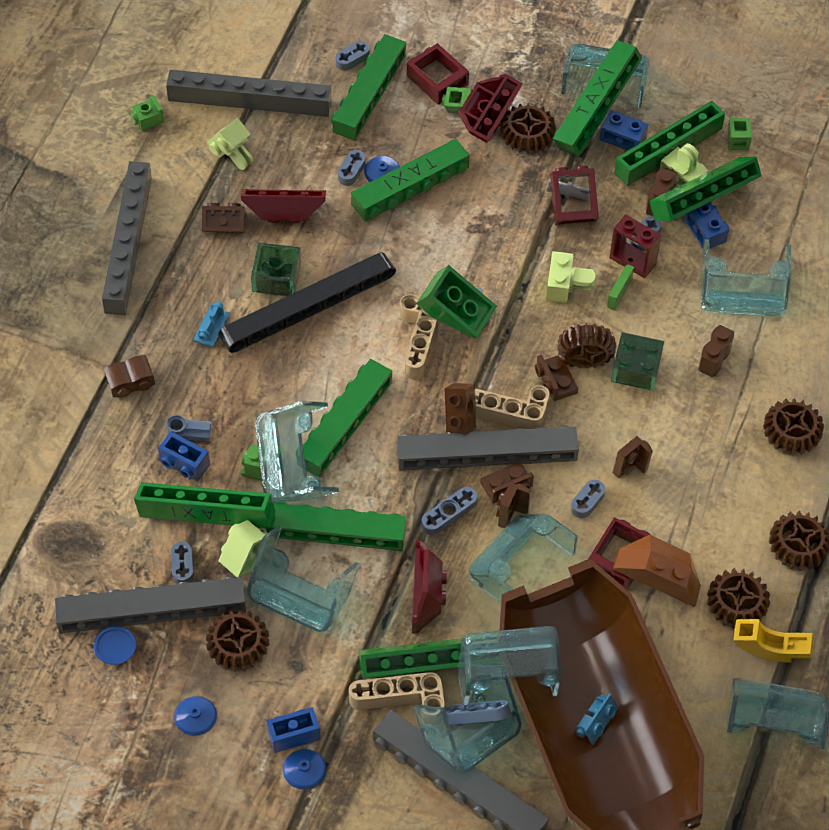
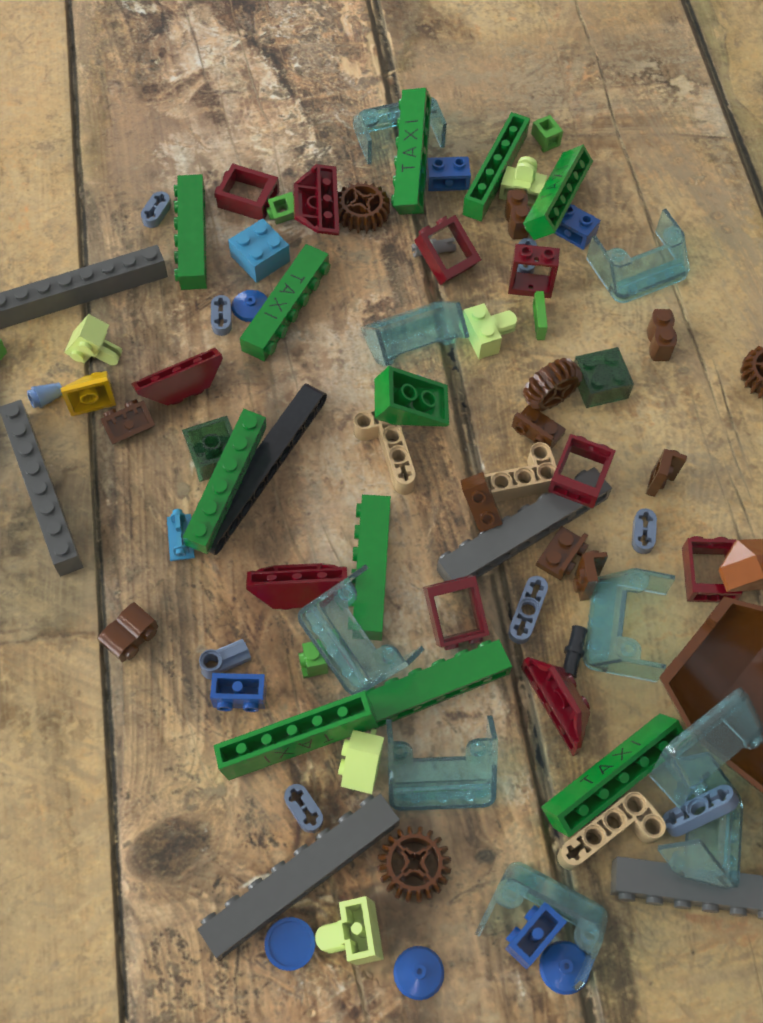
camera: 30 degrees left, 5 degrees up
none -> medium blue cone [27,382,62,408]
none -> yellow slope [60,371,116,417]
none -> green brick [183,408,266,554]
none -> dark azure brick [228,218,290,283]
none -> dark red wedge [246,563,348,610]
none -> yellowish green brick [315,896,384,965]
none -> clear light blue windscreen [361,301,469,366]
none -> dark red window [423,575,490,650]
none -> clear light blue windscreen [475,862,608,991]
none -> dark red window [548,434,616,508]
none -> black pin [563,625,588,678]

